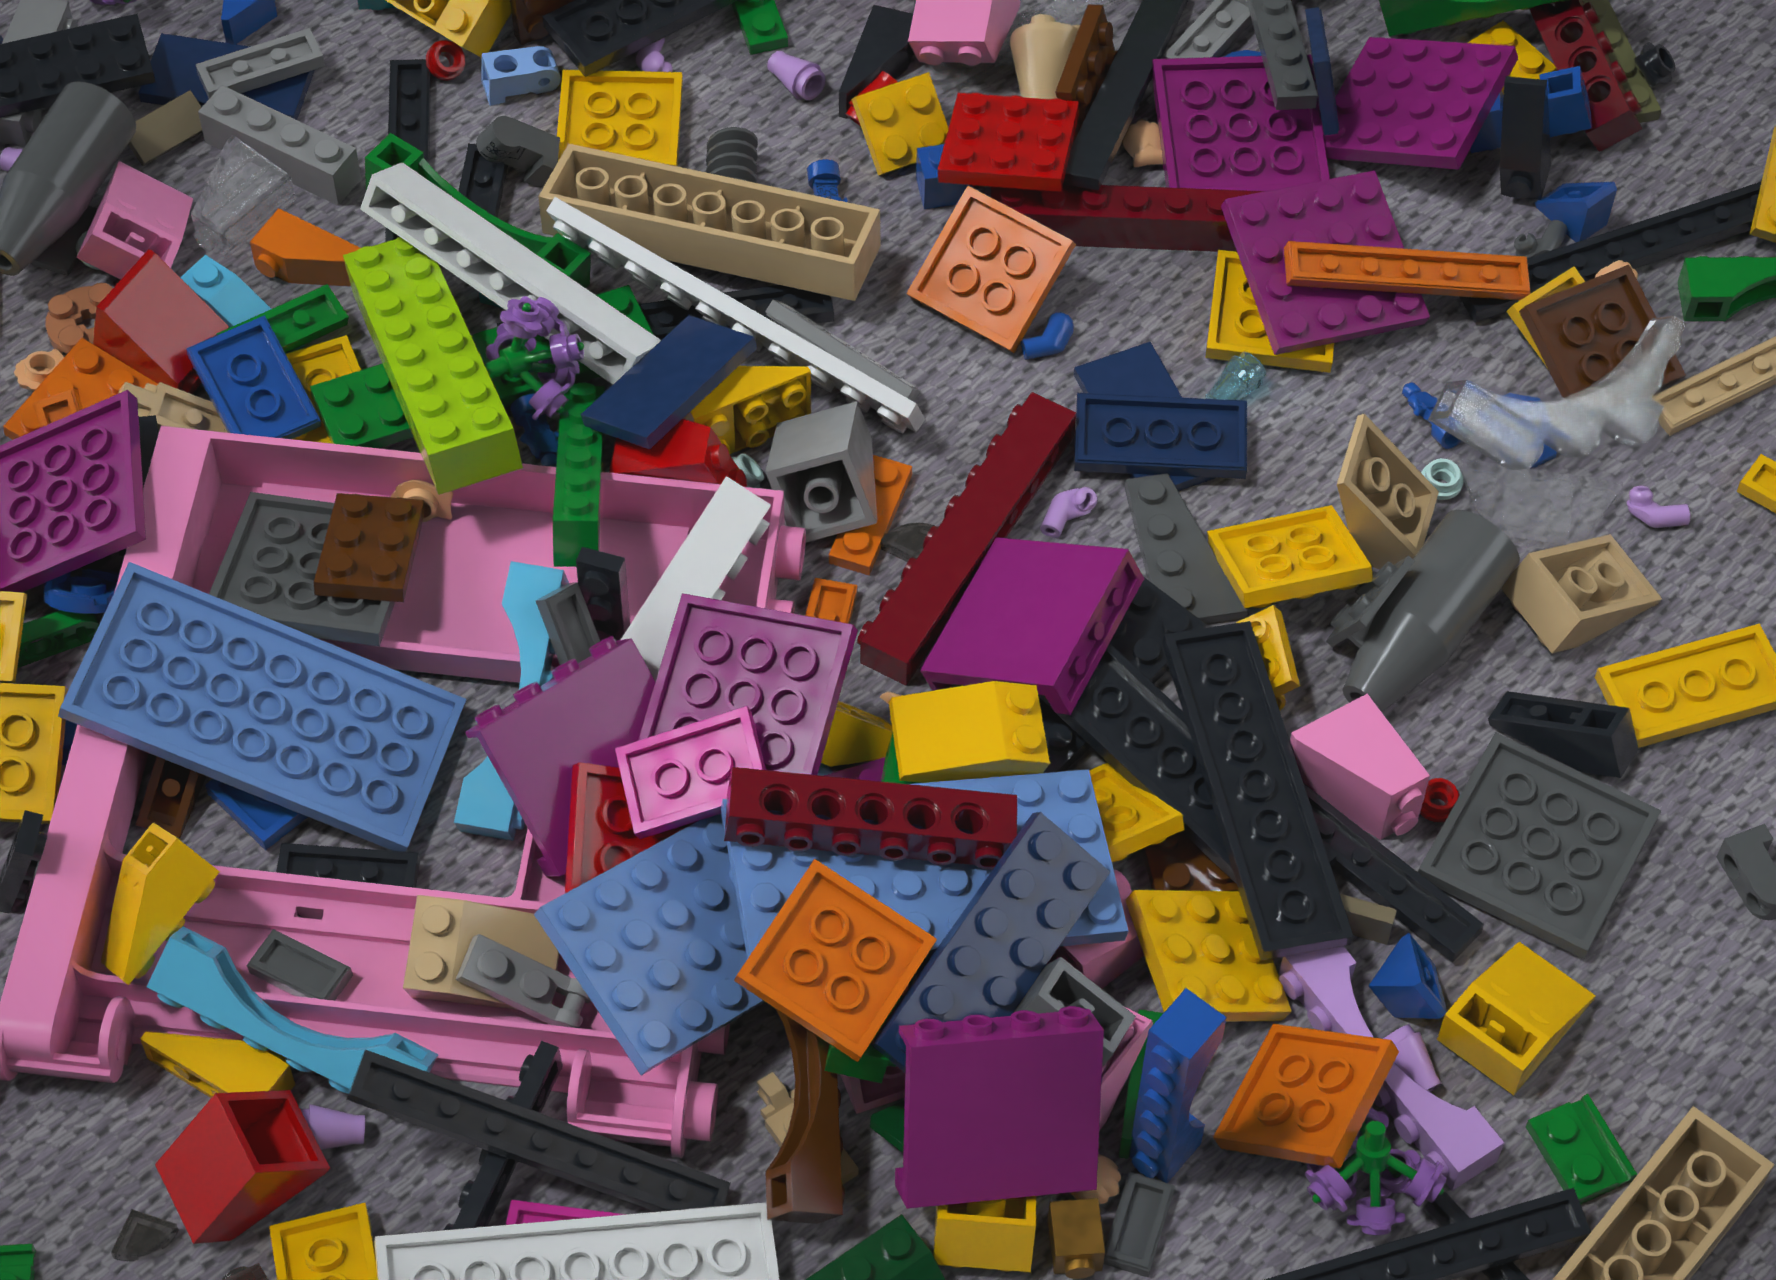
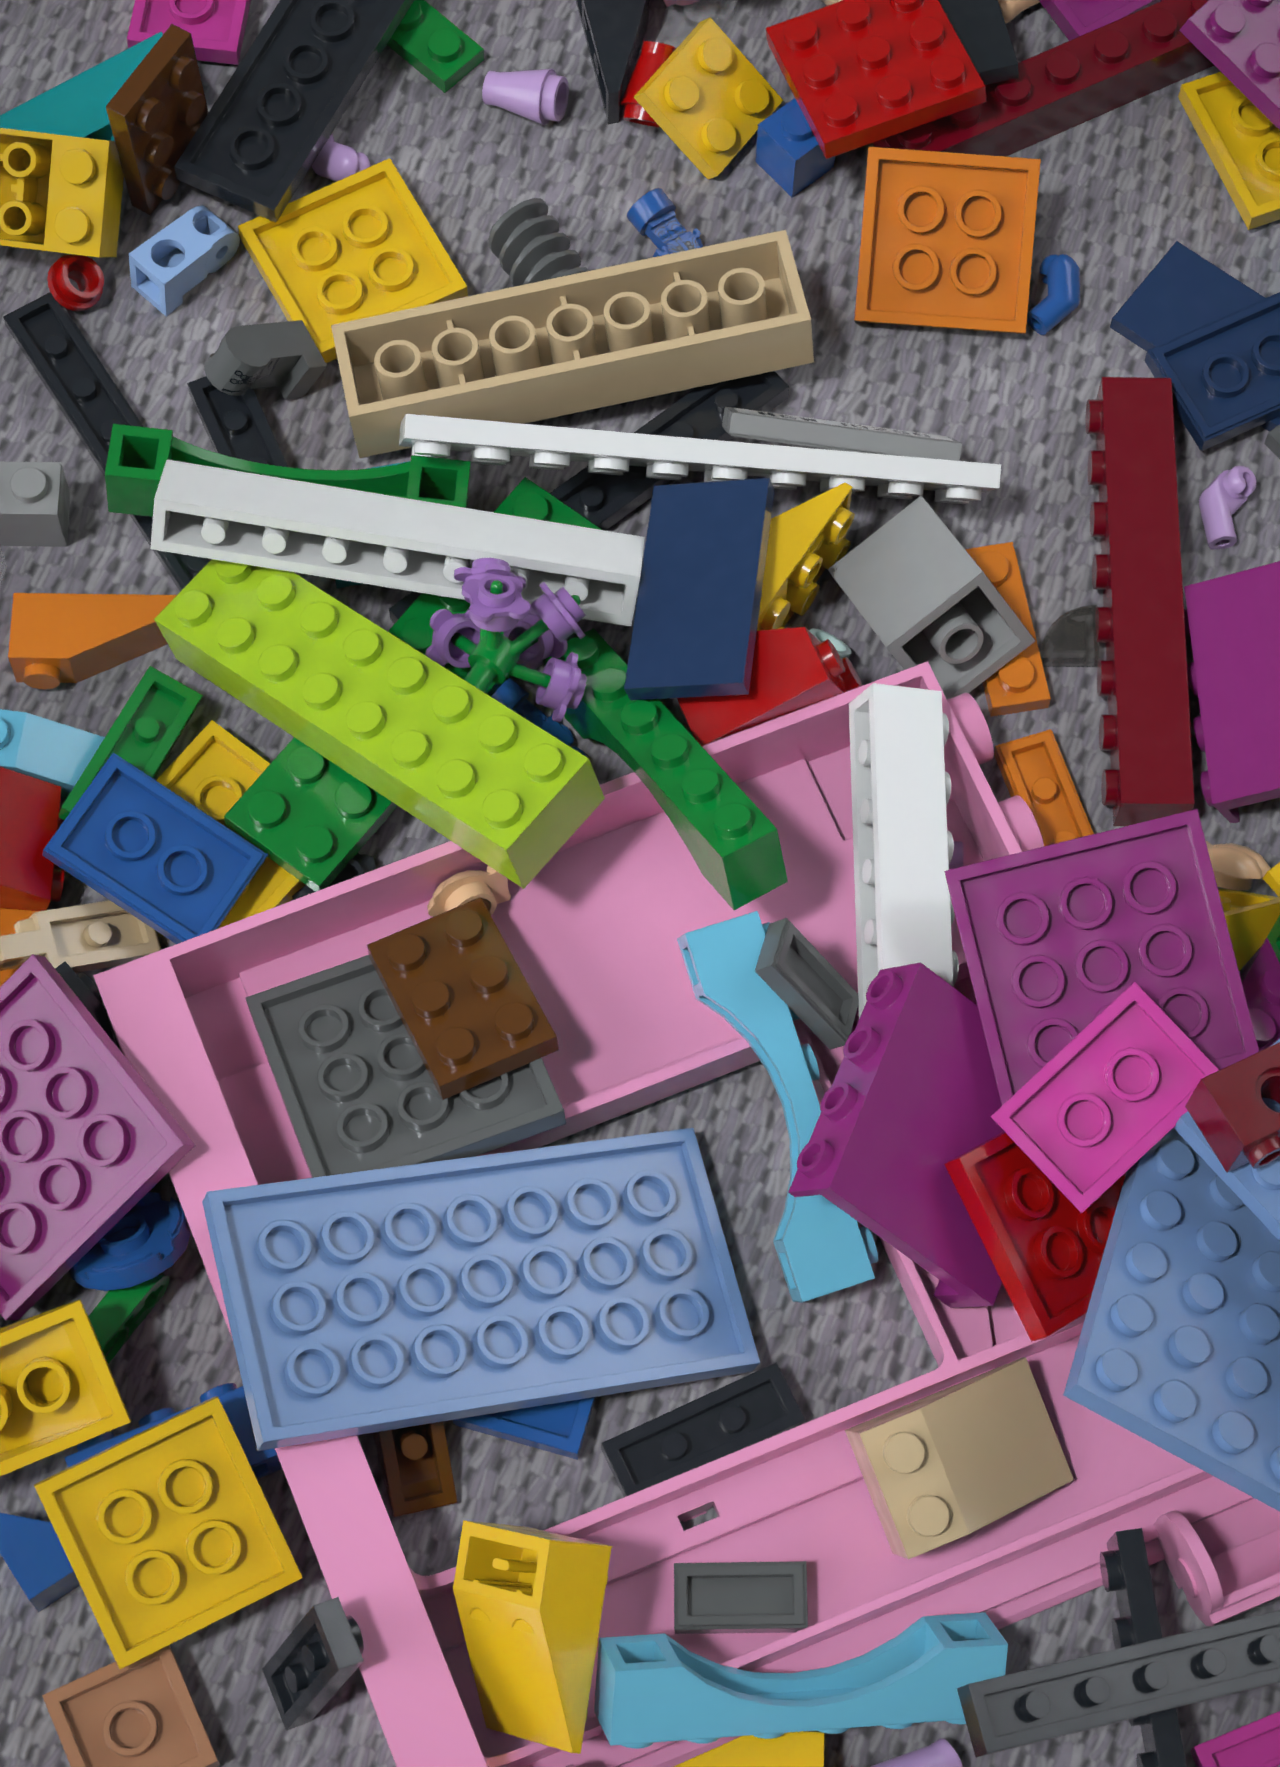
camera: 30 degrees left, 10 degrees up
light grey plate [456,934,591,1028] -> none
black plate [576,547,630,641] -> none

